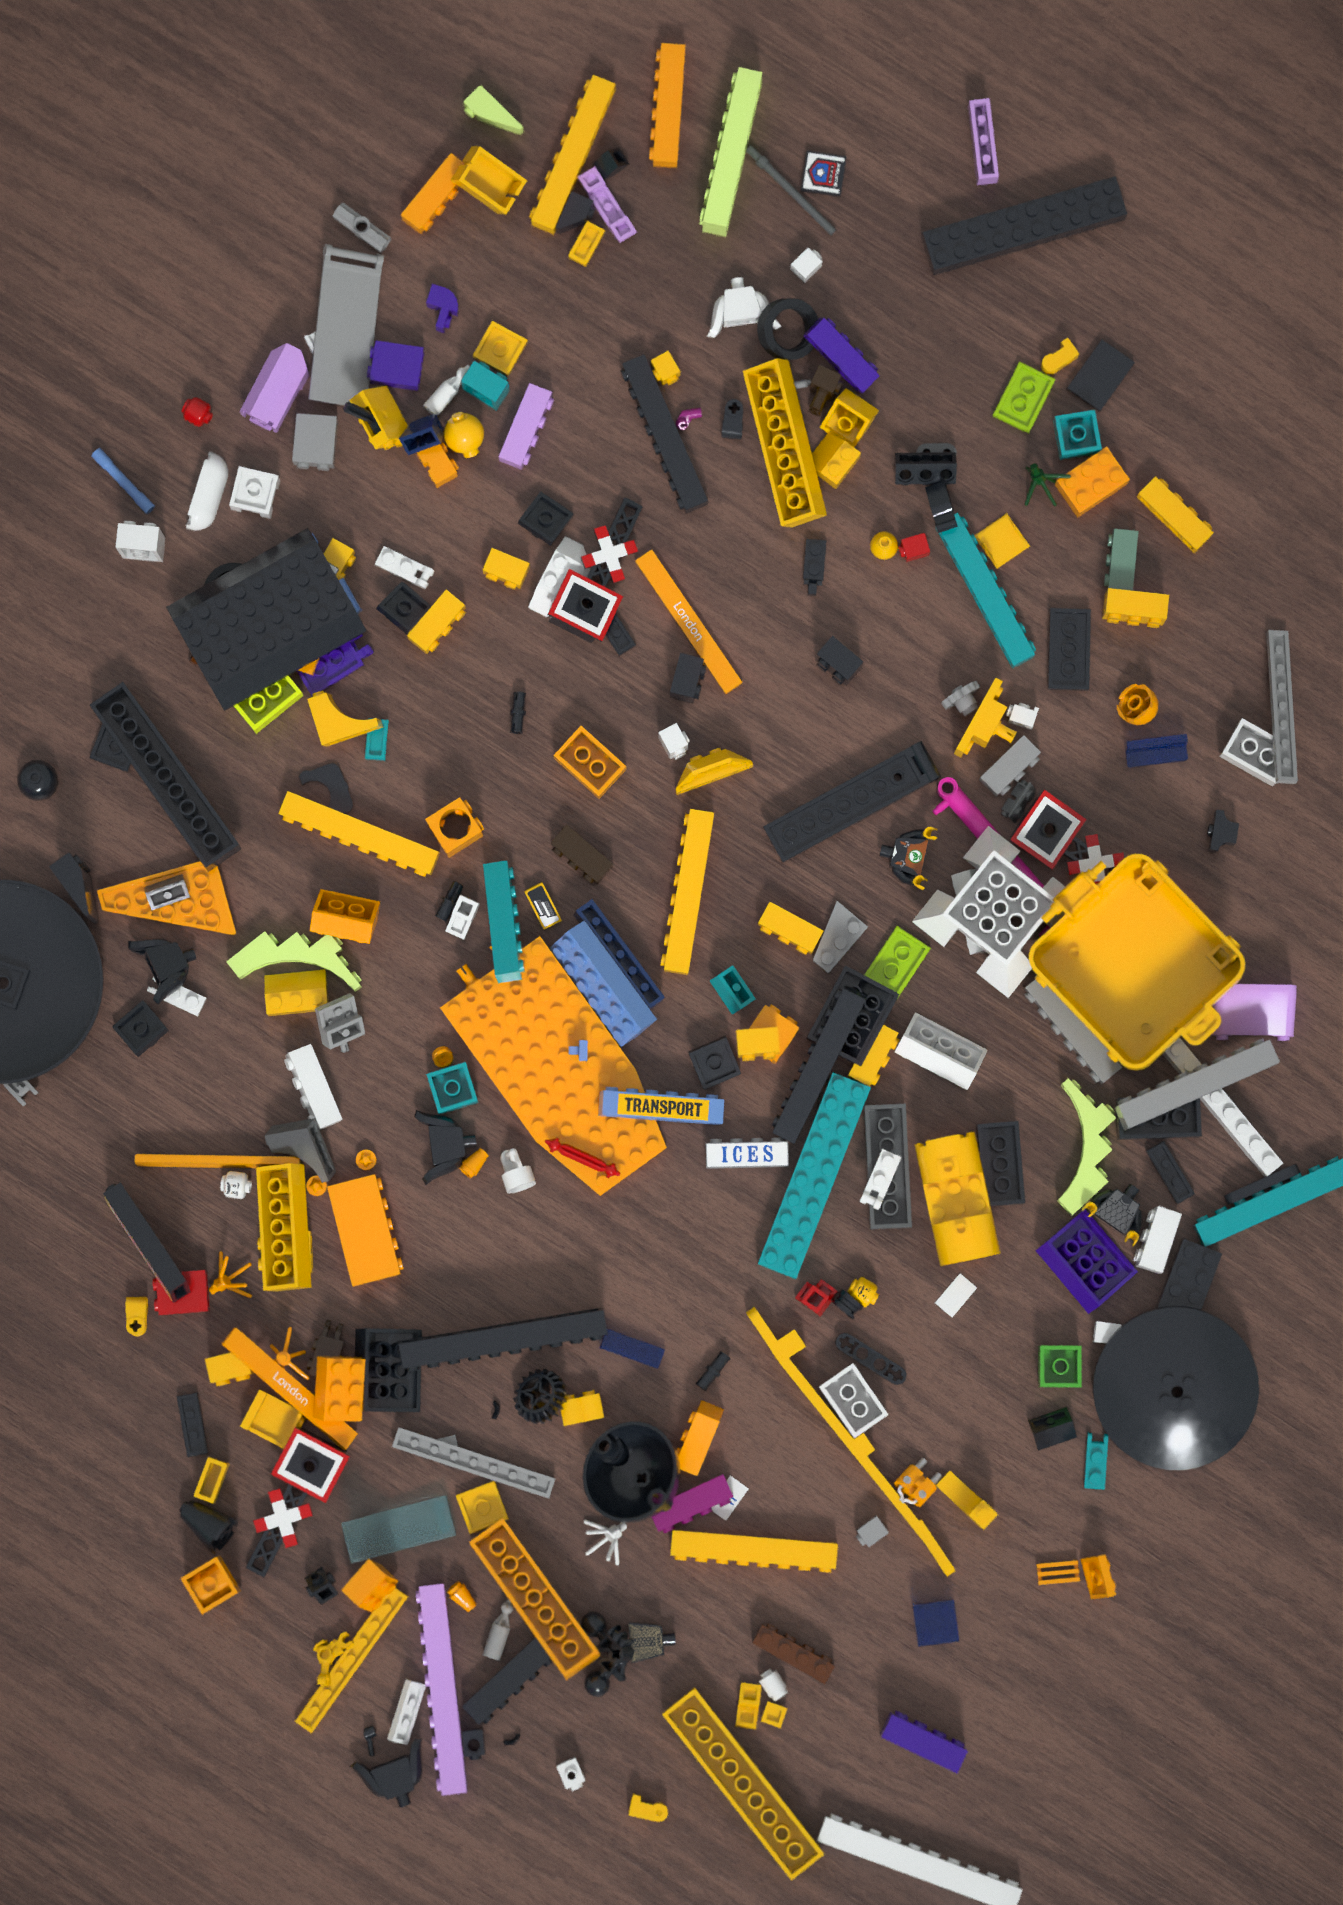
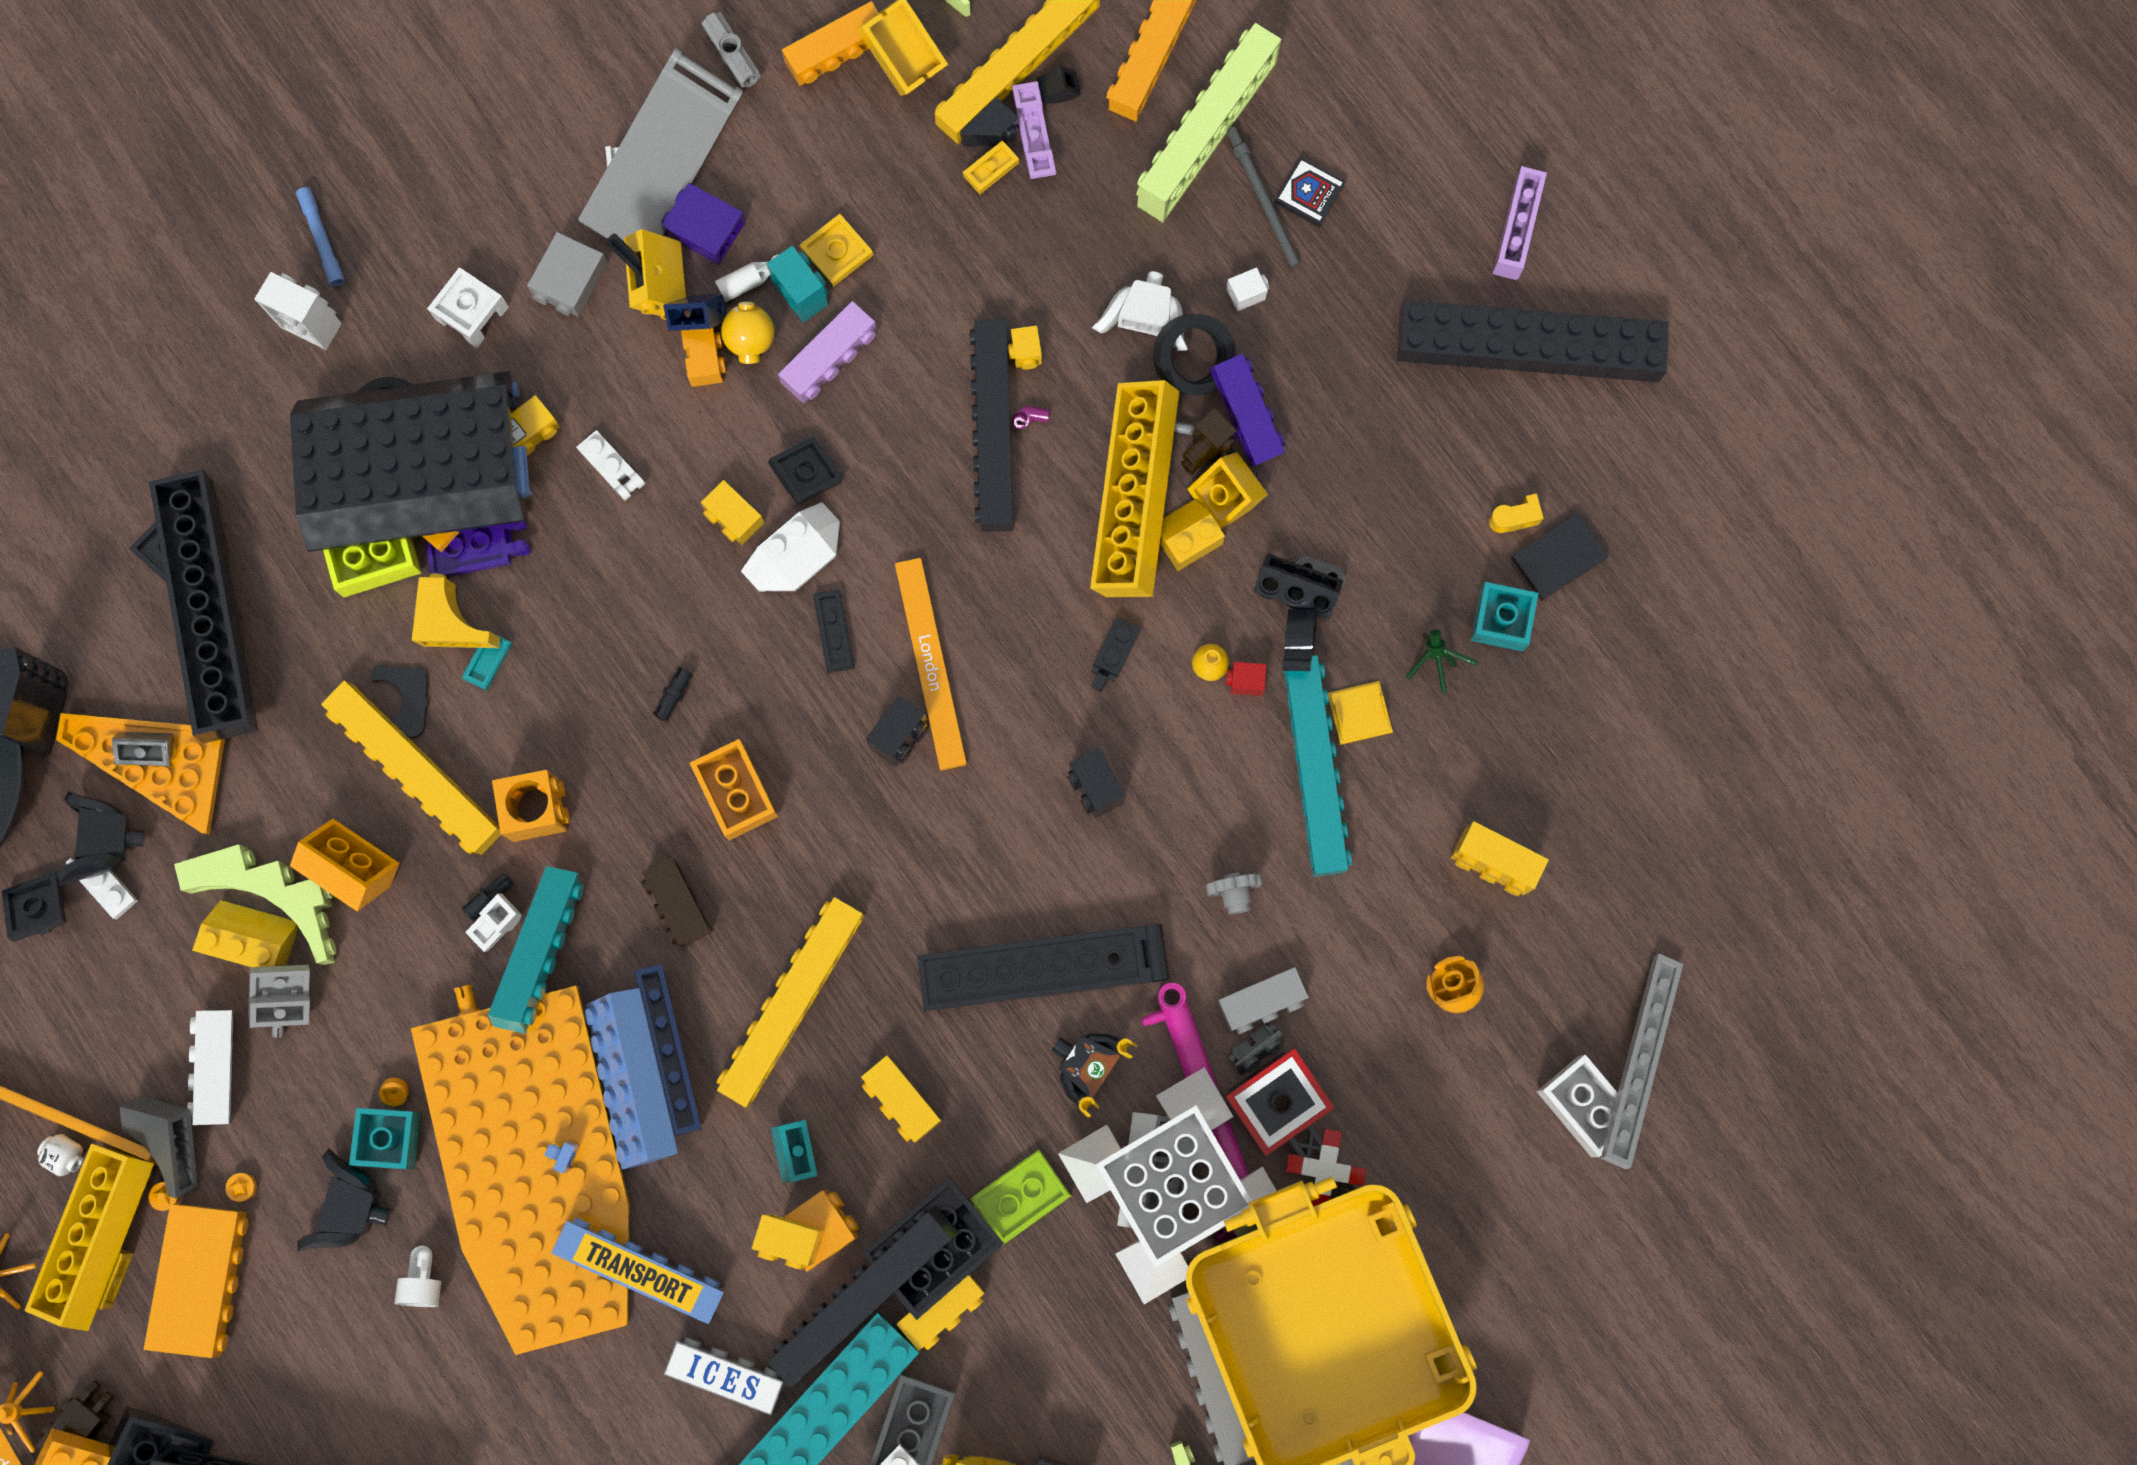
camera: 20 degrees right, 5 degrees down
black cylinder [17,760,58,801] -> none
red head [181,397,213,427] -> none
white brick [186,452,228,531] -> none
lavender brick [240,343,309,433] -> none
black hinge [376,581,432,635] -> none
yellow brick [407,590,466,654] -> none
dark purple brick [426,284,459,333] -> none
light orange cone [459,1148,489,1179] -> none
slope [524,882,562,930] -> none
red wheel [545,1137,621,1178] -> none
piece [547,497,643,643] -> none
white brick [659,723,690,760] -> none
yellow wedge [675,748,753,795] -> none
black hinge [688,1036,741,1090] -> none
black piece [721,399,743,440] -> none
light grey wing [813,901,868,974] -> none
white slope [895,1012,988,1090] -> none
yellow brick [954,678,1017,758] -> none
lime tile [993,361,1056,434] -> none
white brick [1006,703,1039,730] -> none
black plate [1048,608,1091,691] -> none
light orange brick [1055,447,1130,518] -> none
sand green brick [1104,529,1138,591] -> none
clear blue panel [1124,734,1188,768] -> none
yellow brick [1137,476,1213,553] -> none
black brick [1207,810,1239,853] -> none

